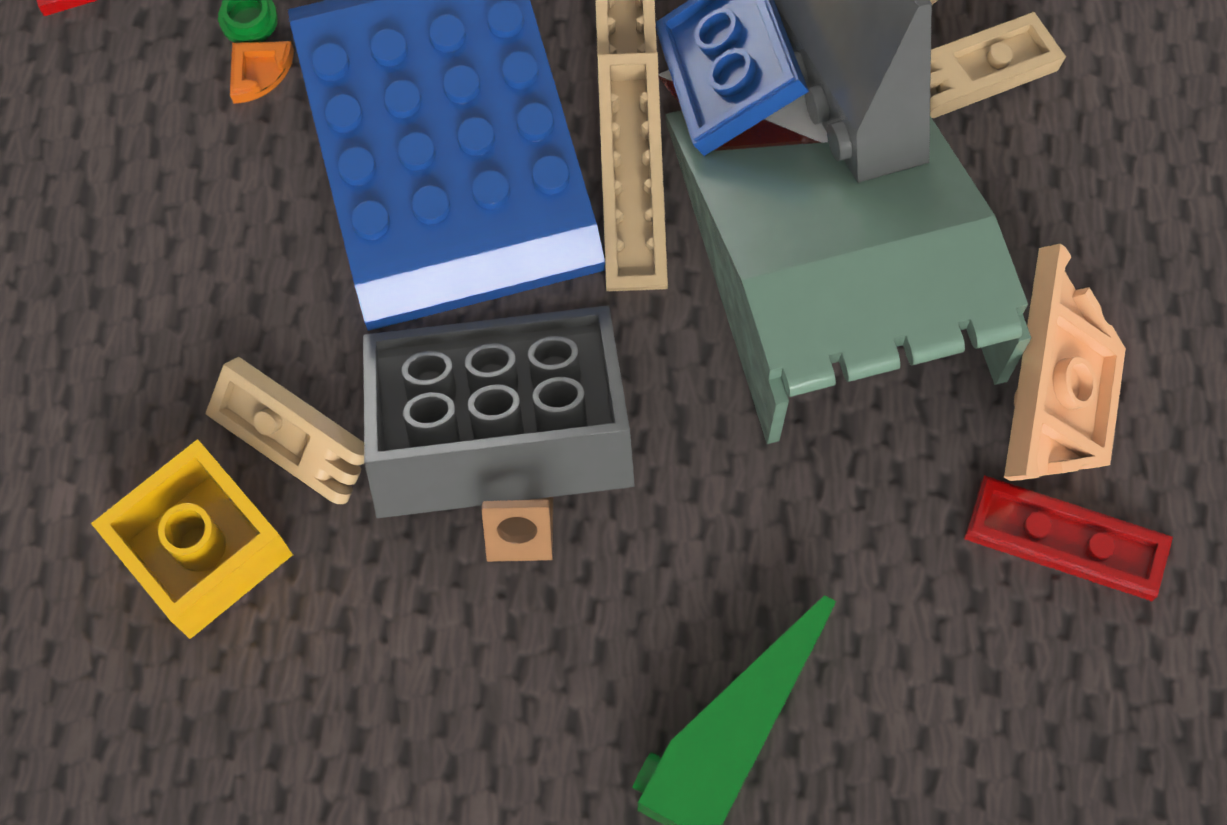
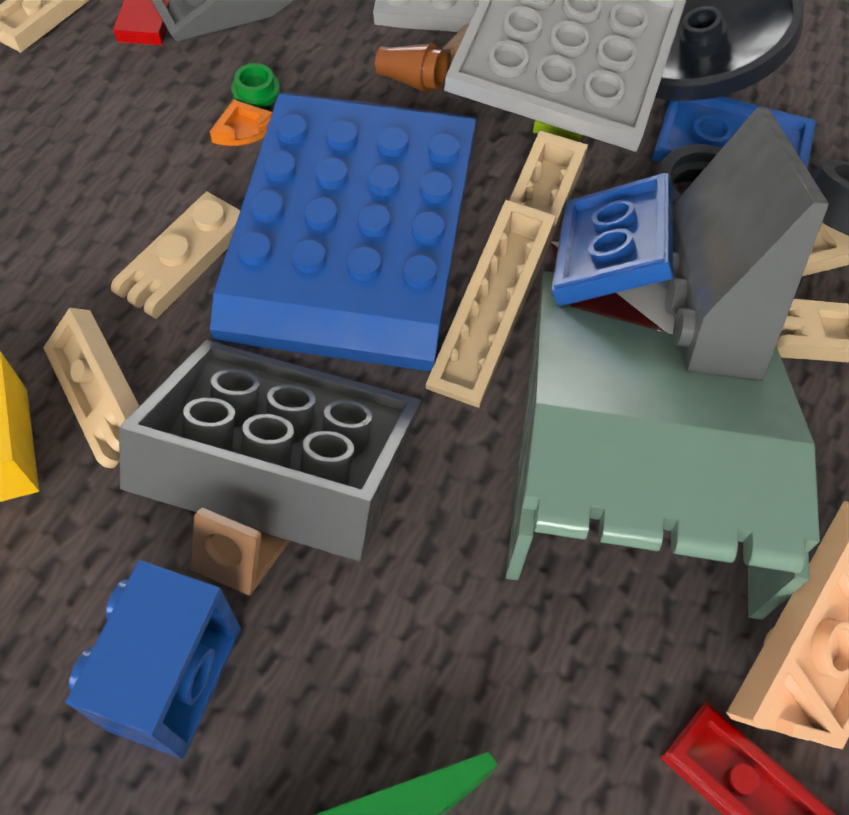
camera: 20 degrees right, 10 degrees down
none -> blue brick [65,560,242,760]
none -> tan hinge [111,191,240,319]

